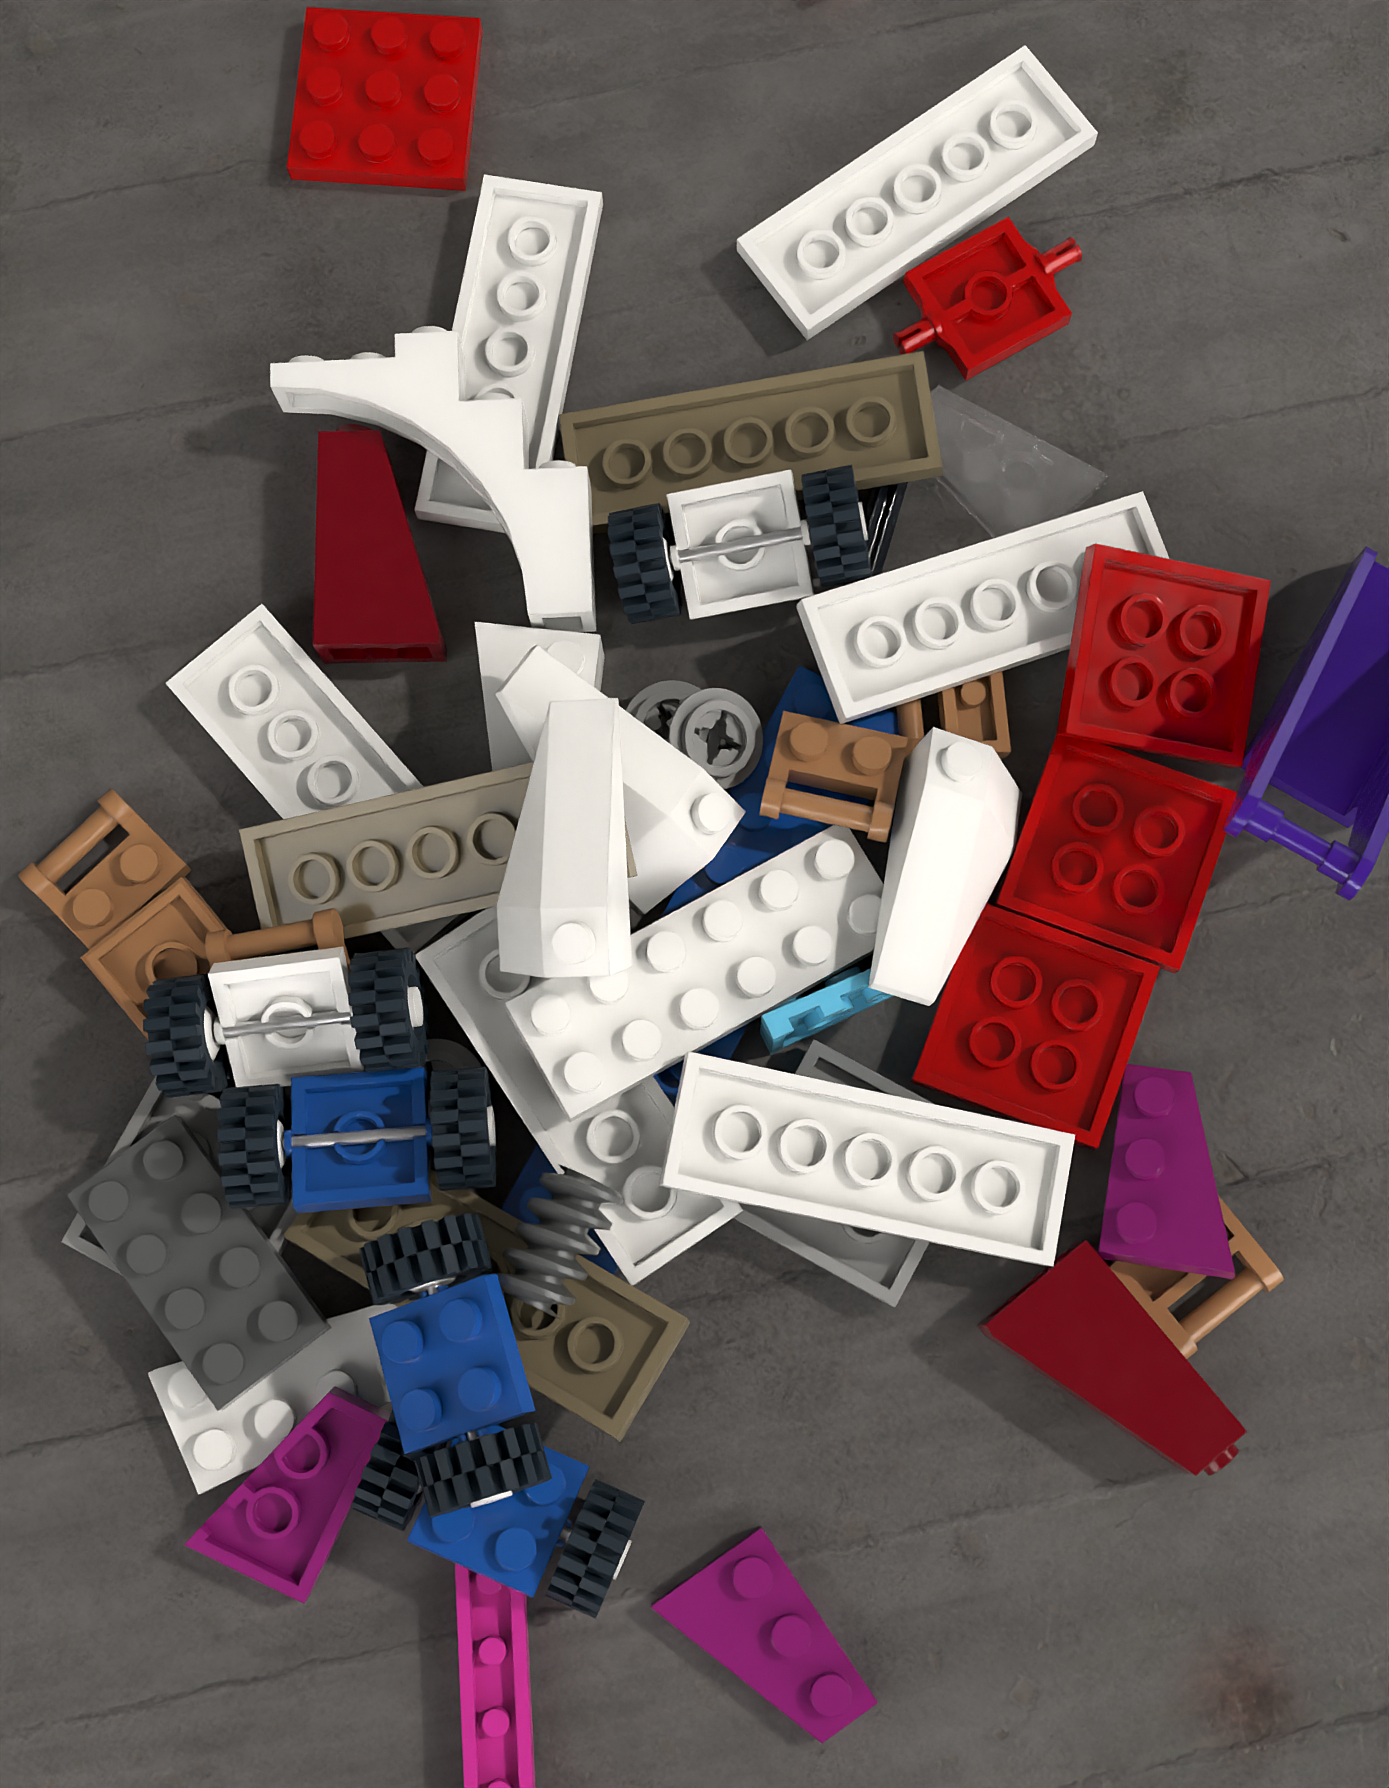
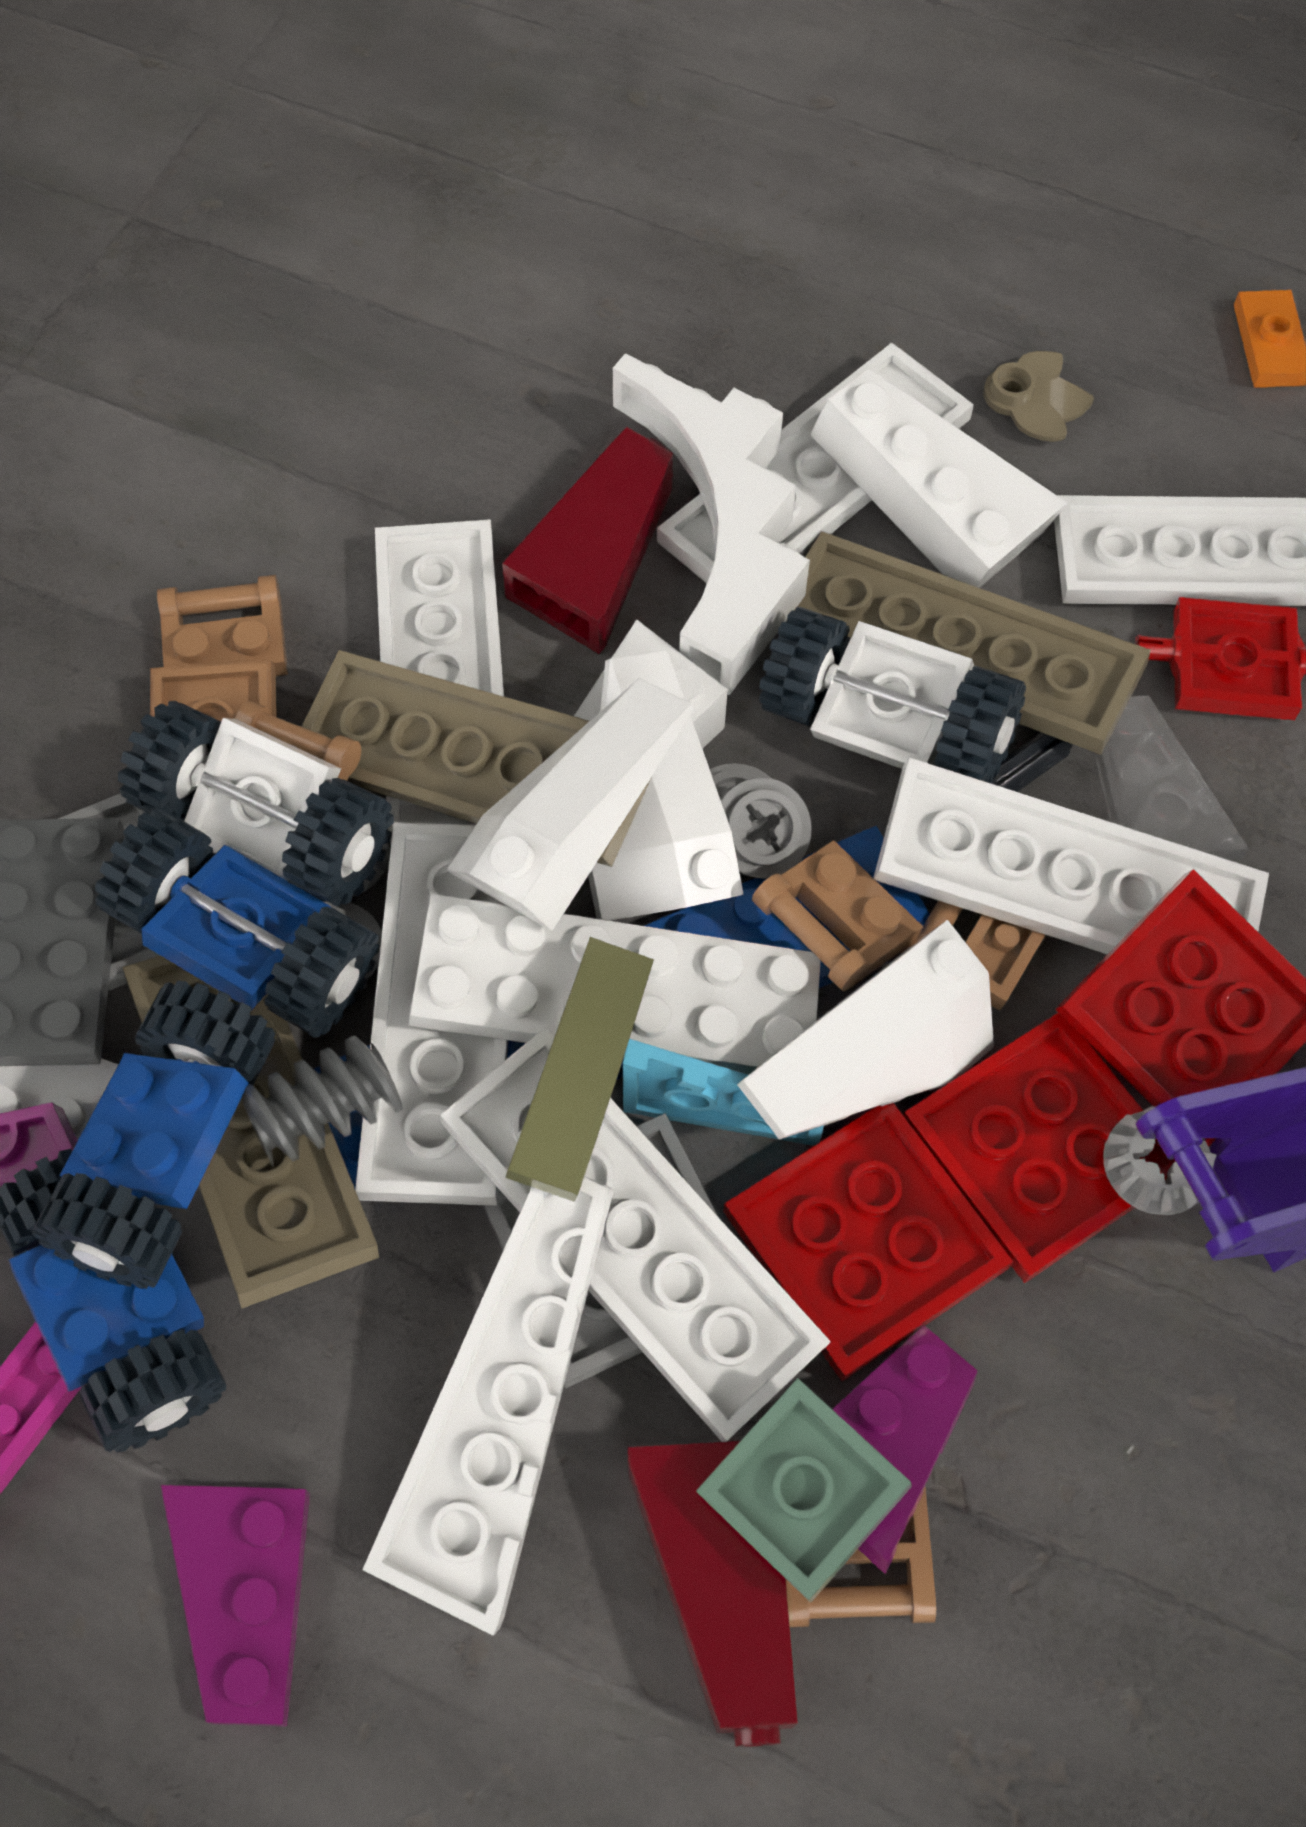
camera: 30 degrees right, 15 degrees down
red plate [286,7,483,191] -> none
none -> white wing [363,1176,614,1635]
none -> olive slope [505,937,654,1202]
none -> sand green plate [696,1378,912,1603]
none -> white wedge [810,368,1067,588]
none -> dark tan plate [983,351,1094,442]
none -> light grey gear [1103,1106,1216,1215]

